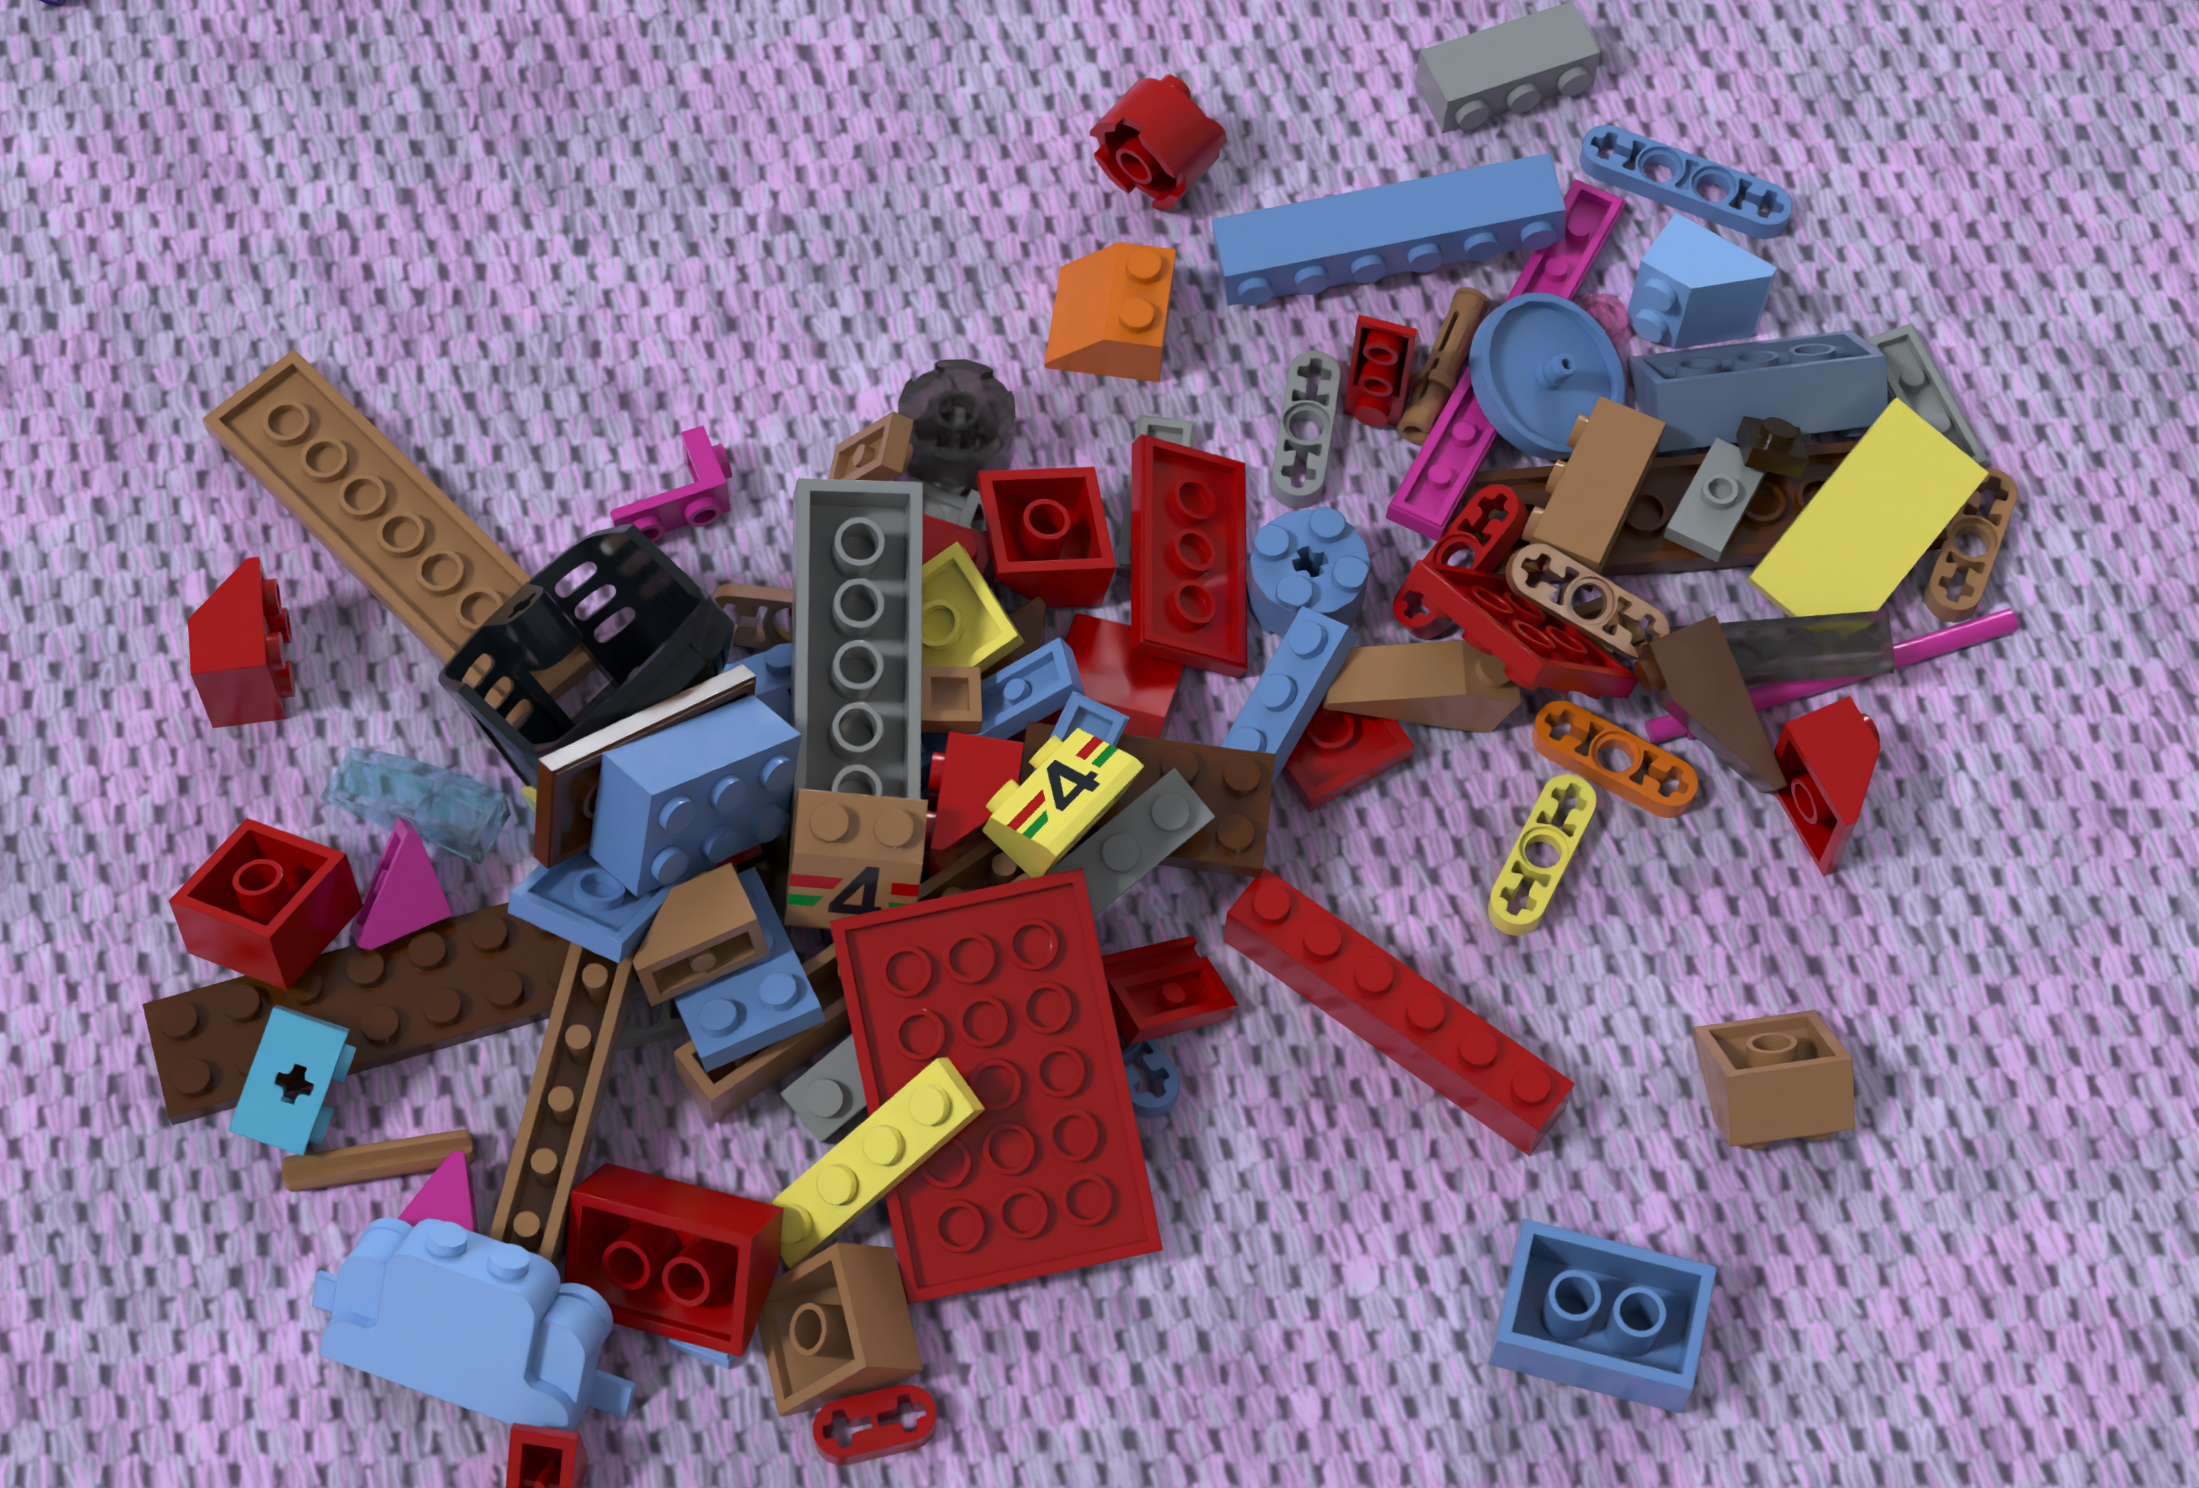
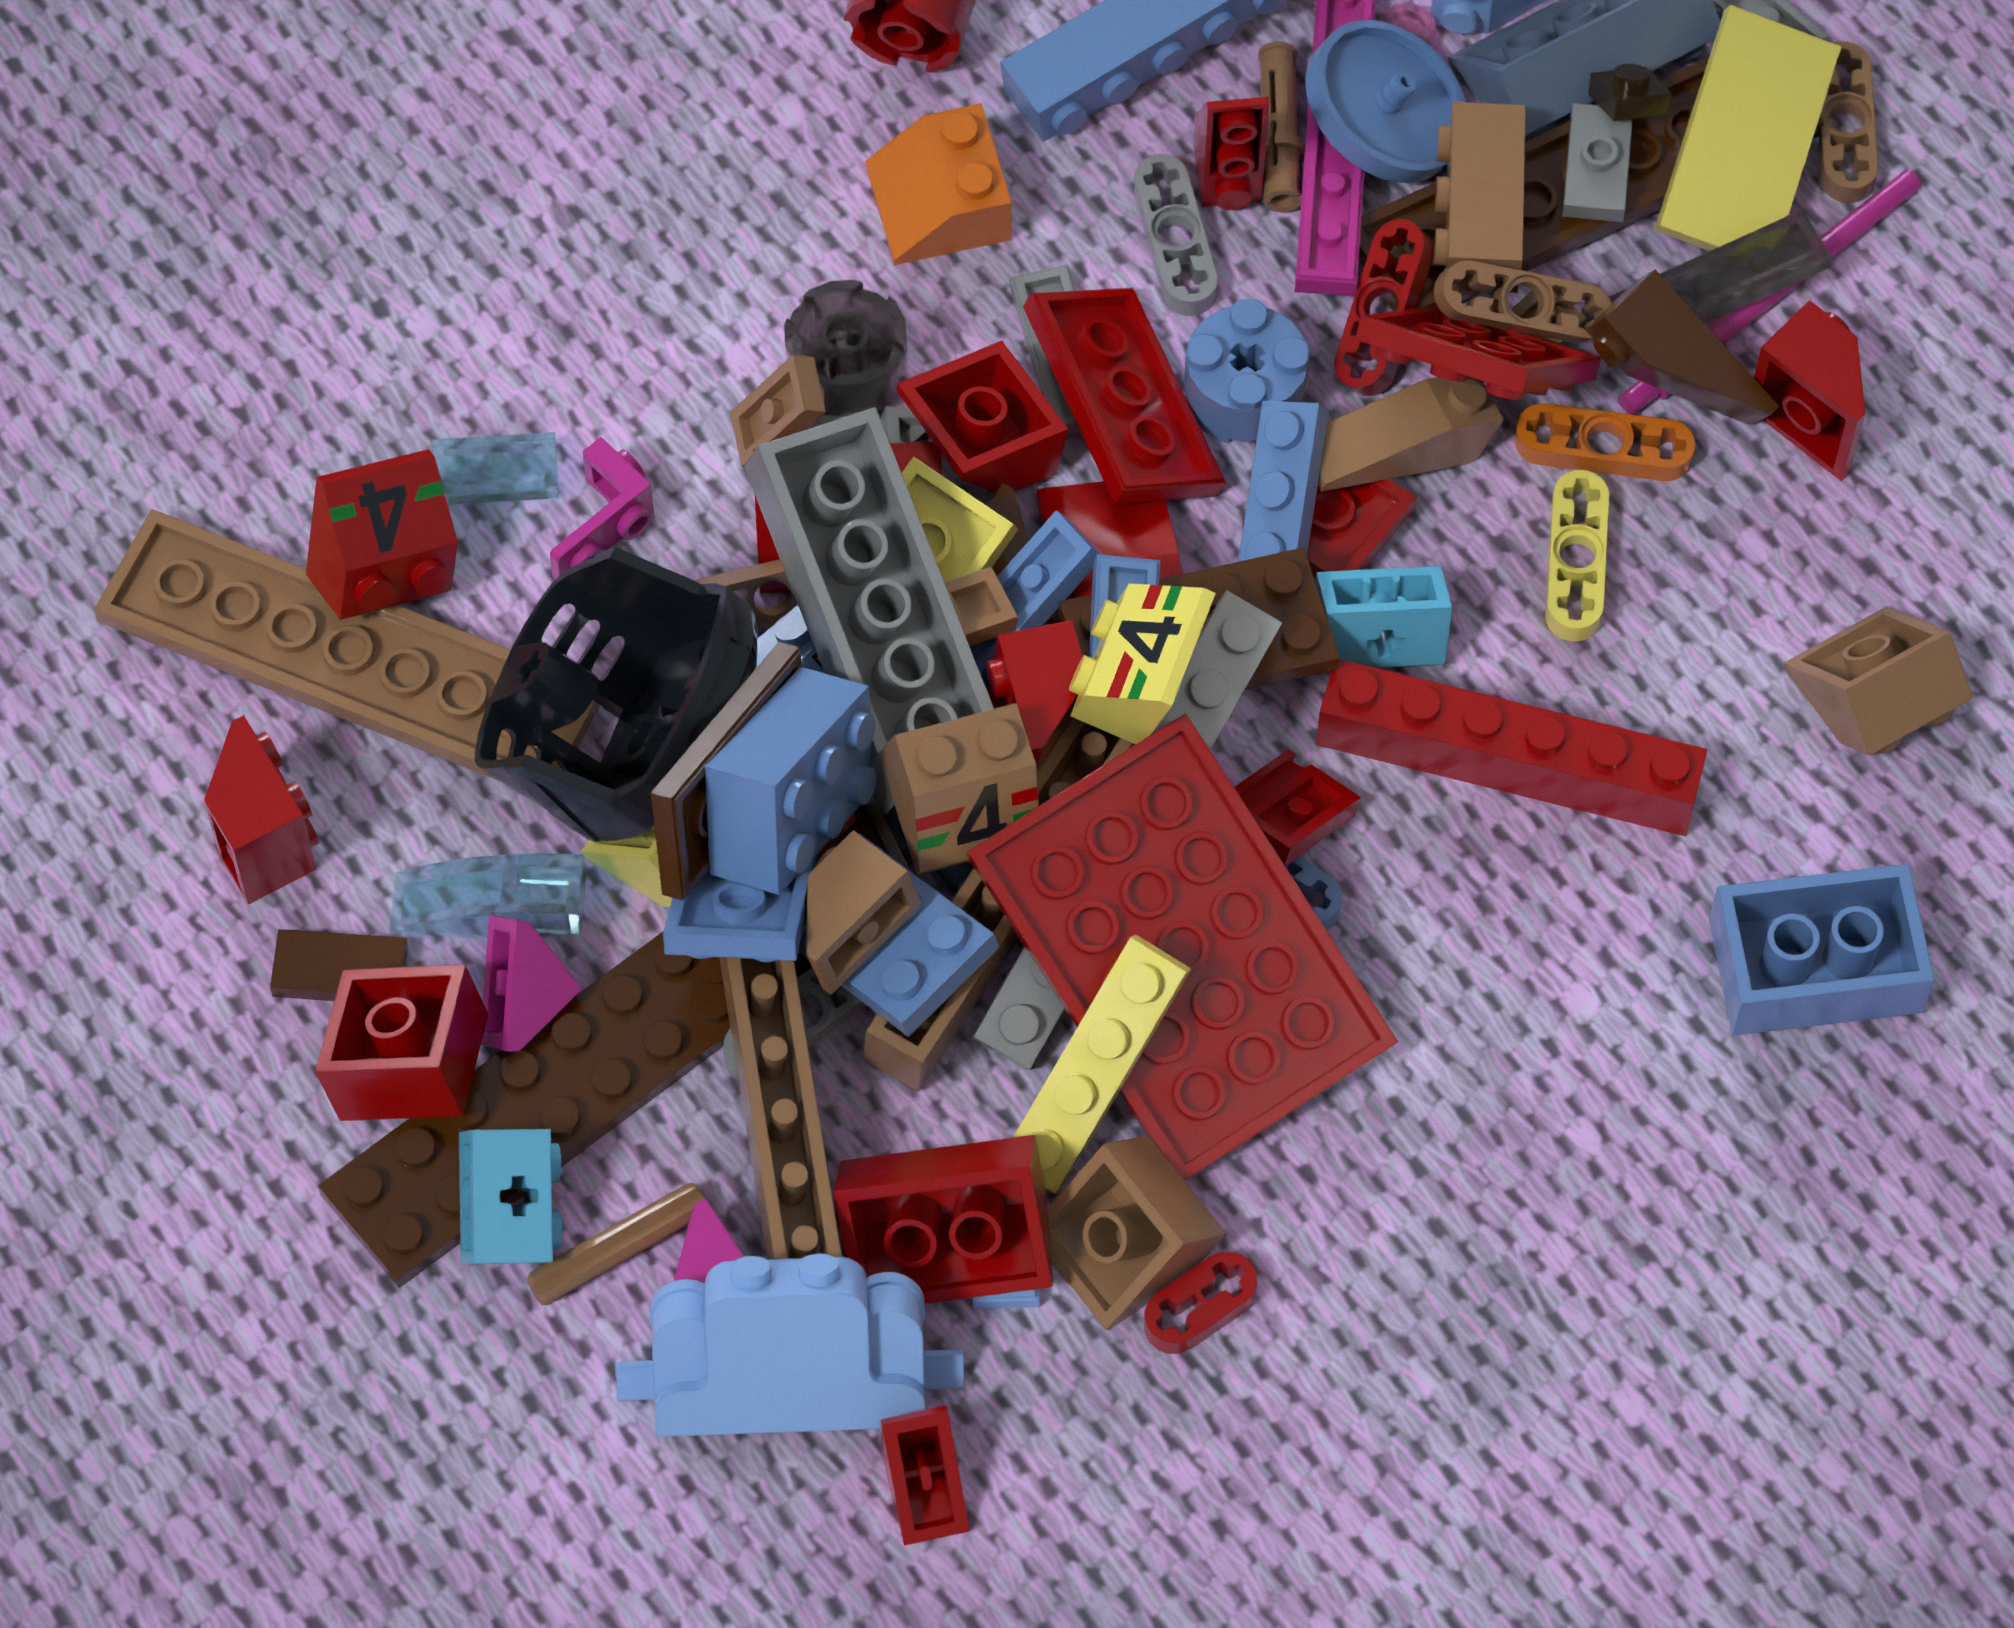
camera: 20 degrees left, 0 degrees up
none -> reddish brown tile [270,929,408,1001]
none -> red slope [306,449,458,620]
none -> clear light blue plate [431,432,559,505]
none -> medium azure brick [1316,566,1452,668]

